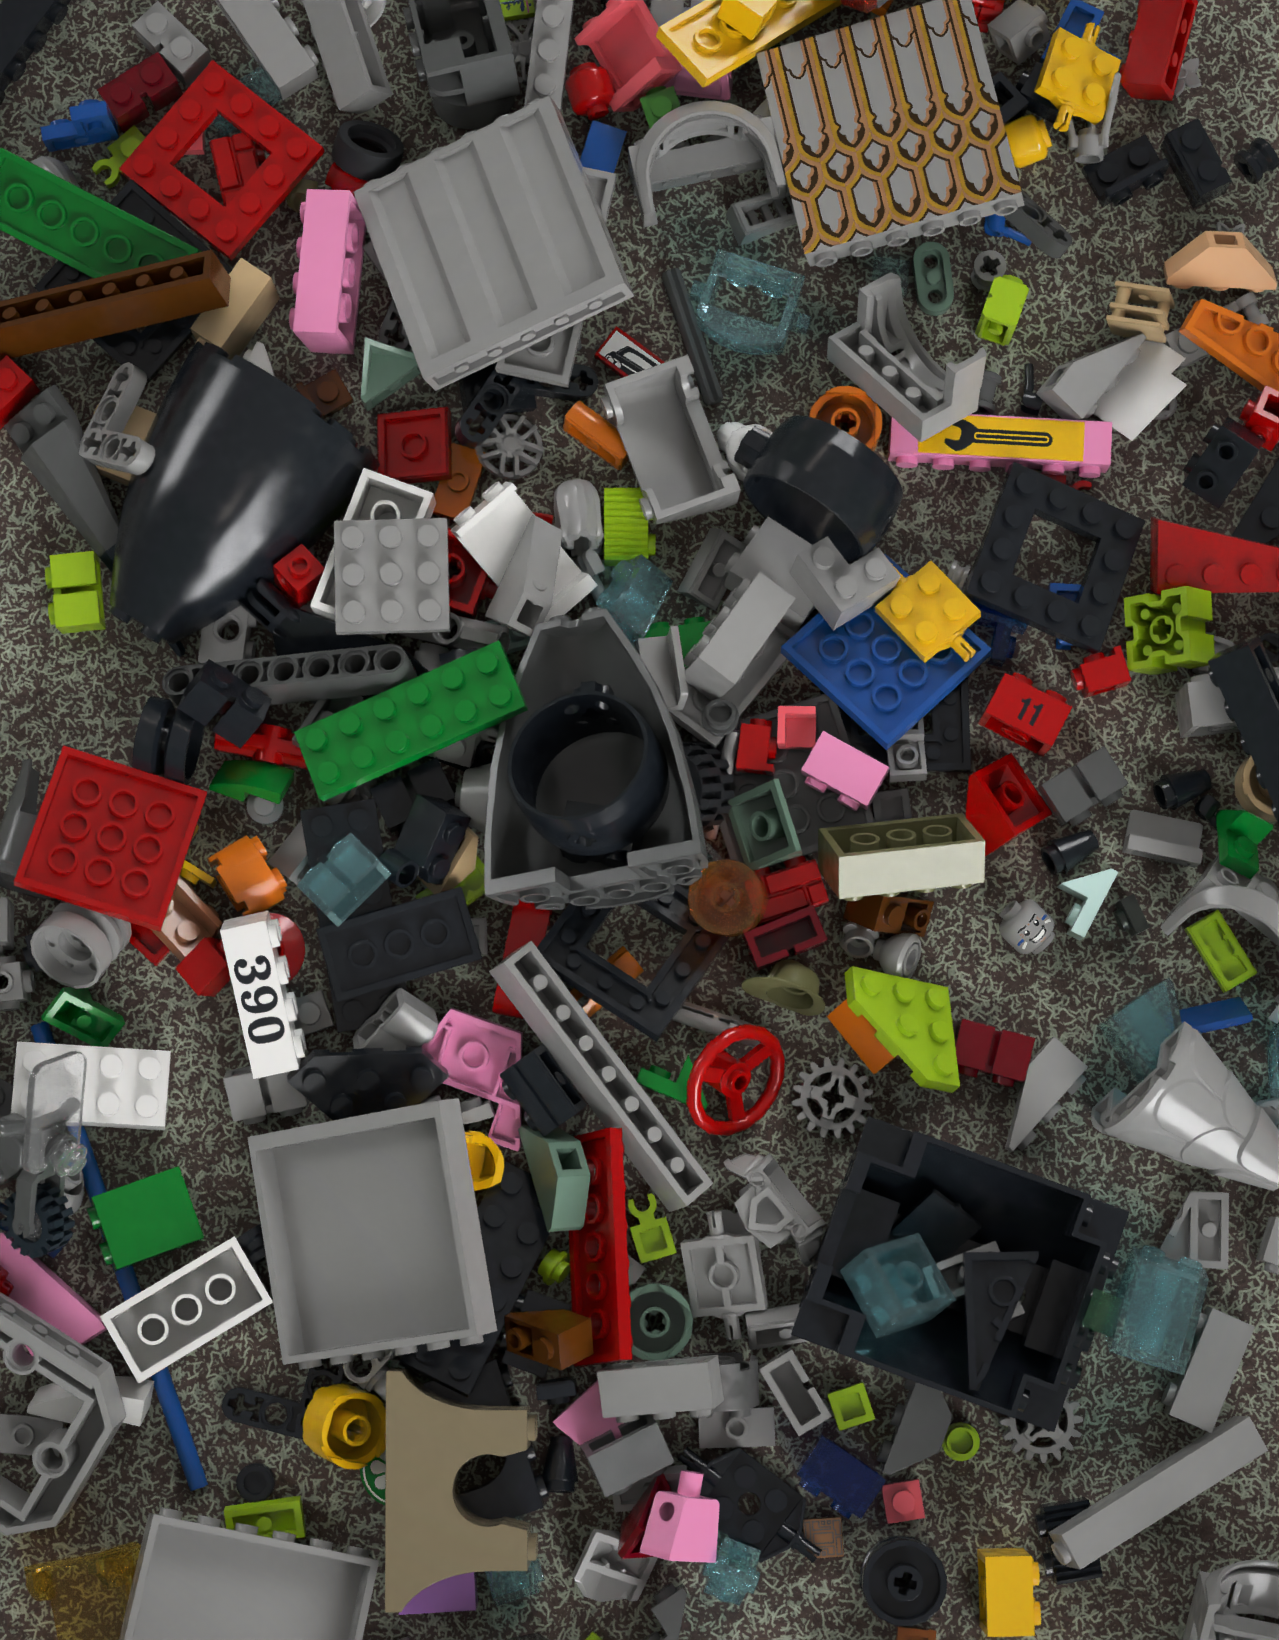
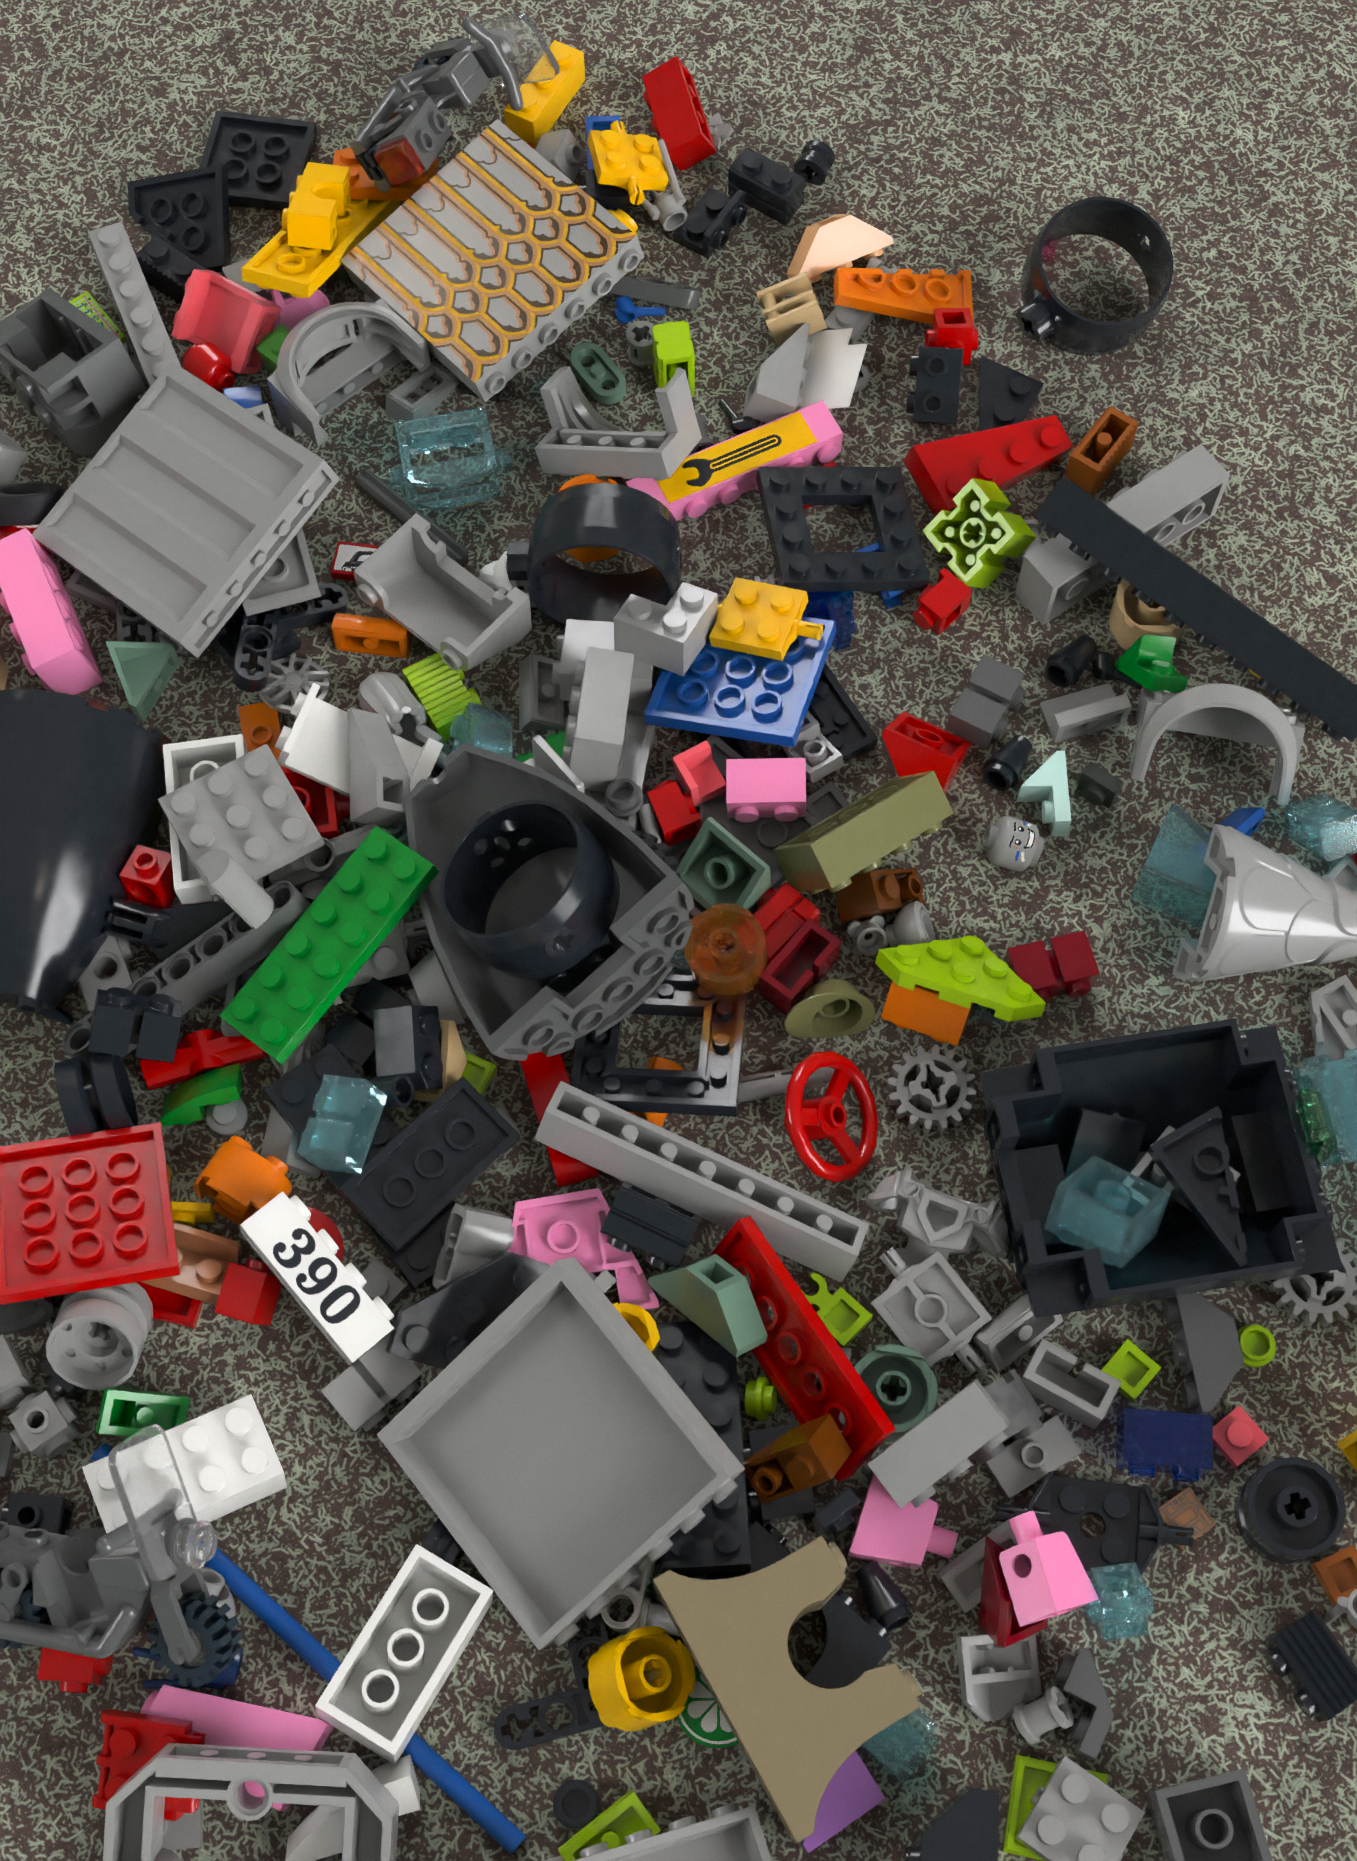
camera: 30 degrees left, 15 degrees down
green brick [86,1166,204,1272] -> none
red tile [377,406,452,484] -> none
dark grey piece [580,1414,675,1497] -> none
green slope [636,1055,708,1110] -> none
red brick [977,672,1072,757] -> none
light grey slope [1005,1037,1088,1152] -> none
lime plate [1184,909,1257,993] -> none
none -> light grey brick [195,849,274,929]
none -> light grey bush [1013,1686,1074,1745]

